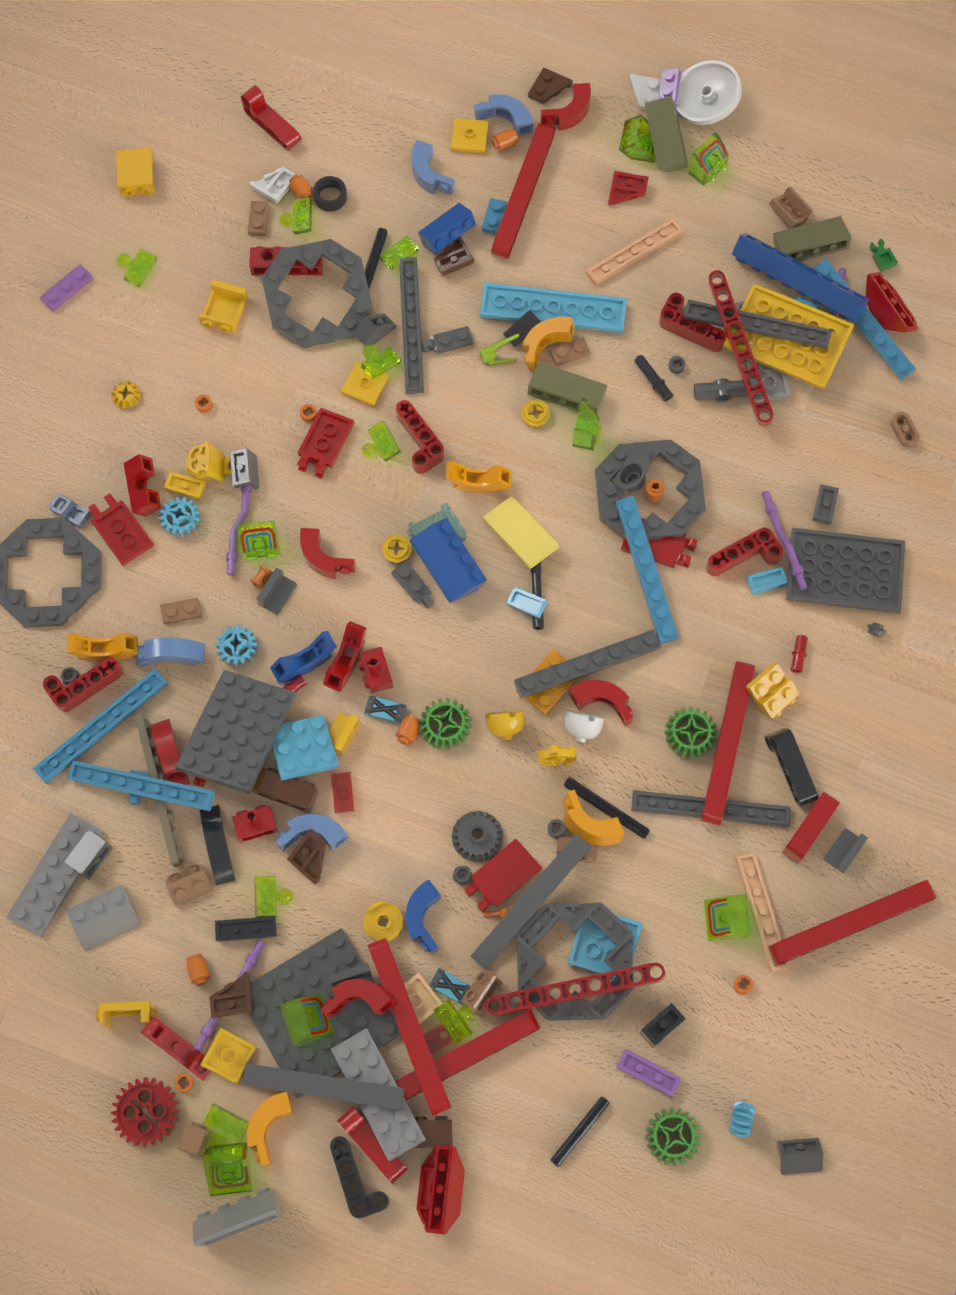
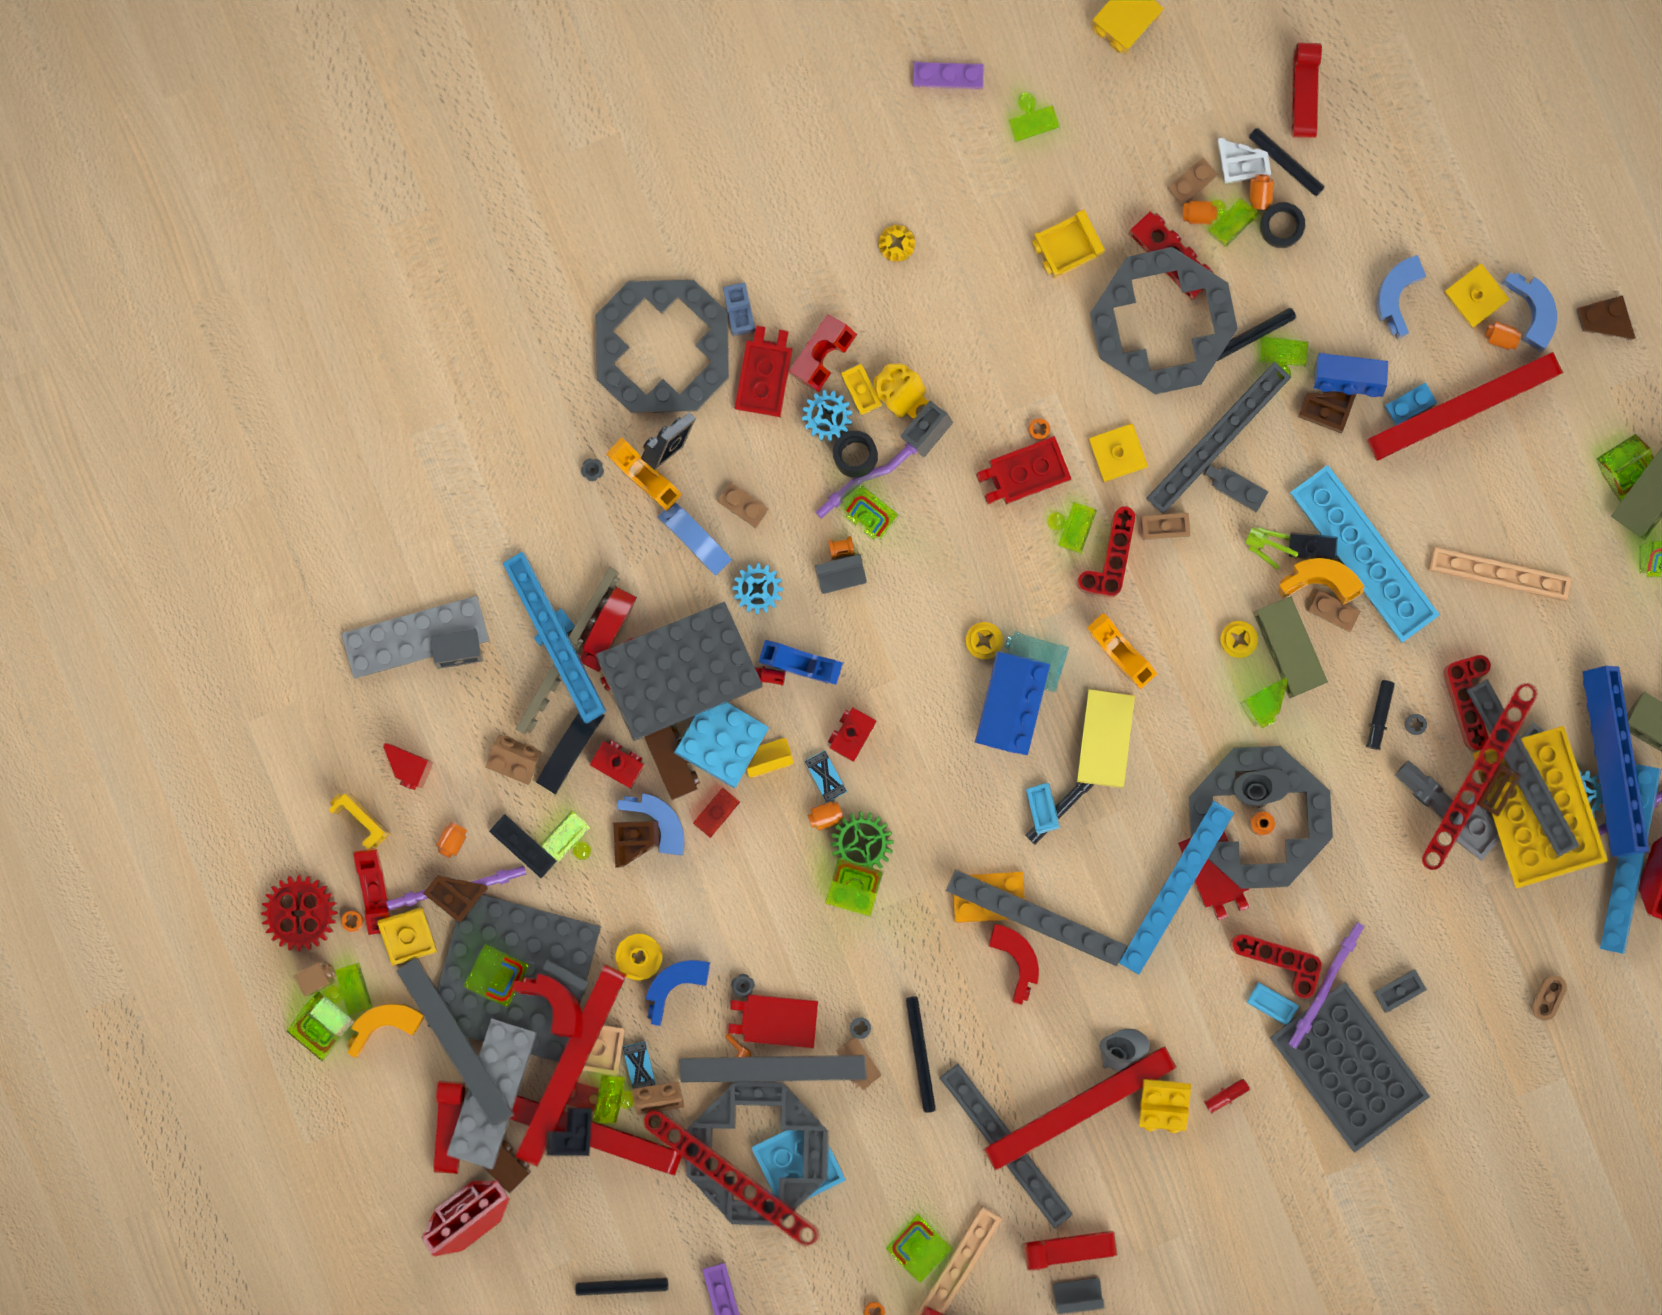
camera: 50 degrees right, 15 degrees up
dark azure plate [33,669,168,784] -> none
red beam [43,657,123,712] -> none
light grey slope [66,885,141,951] -> none
light grey slope [193,1187,284,1246] -> none
orange bush [195,395,213,413] -> none
red arch [300,528,356,579] -> none
red arch [323,621,367,692] -> none
black beam [330,1136,389,1219] -> none
dark grey slope [354,314,397,345] -> none
clear neon green plate [361,344,401,379] -> none
dark grey hinge [391,561,434,609] -> none
dark grey gear [452,810,503,862] -> none
yellow cylinder [485,711,525,740] -> none
yellow plate [537,745,576,766] -> none
red arch [540,83,591,131] -> none
light orange arch [563,790,625,846] -> none
white cylinder [564,710,604,743] -> none
red wing [608,171,649,206] -> none
black brick [639,1003,686,1048] -> none
bright green gear [664,706,718,759] -> none
black beam [765,728,818,807] -> none
dark grey plate [867,622,887,638] -> none
none -> red slope [383,743,434,790]
none -> black plate [546,1107,592,1156]
none -> black plate [641,413,696,470]
none -> clear neon green slope [825,858,883,917]
none -> black tyre [833,431,878,478]
none -> dark grey piece [1099,1029,1150,1071]
none -> medium nougat plate [1141,513,1191,540]
none -> orange brick [1183,201,1218,225]
none -> black axle [1249,128,1325,196]
none -> reddish brown tile [1477,764,1522,817]

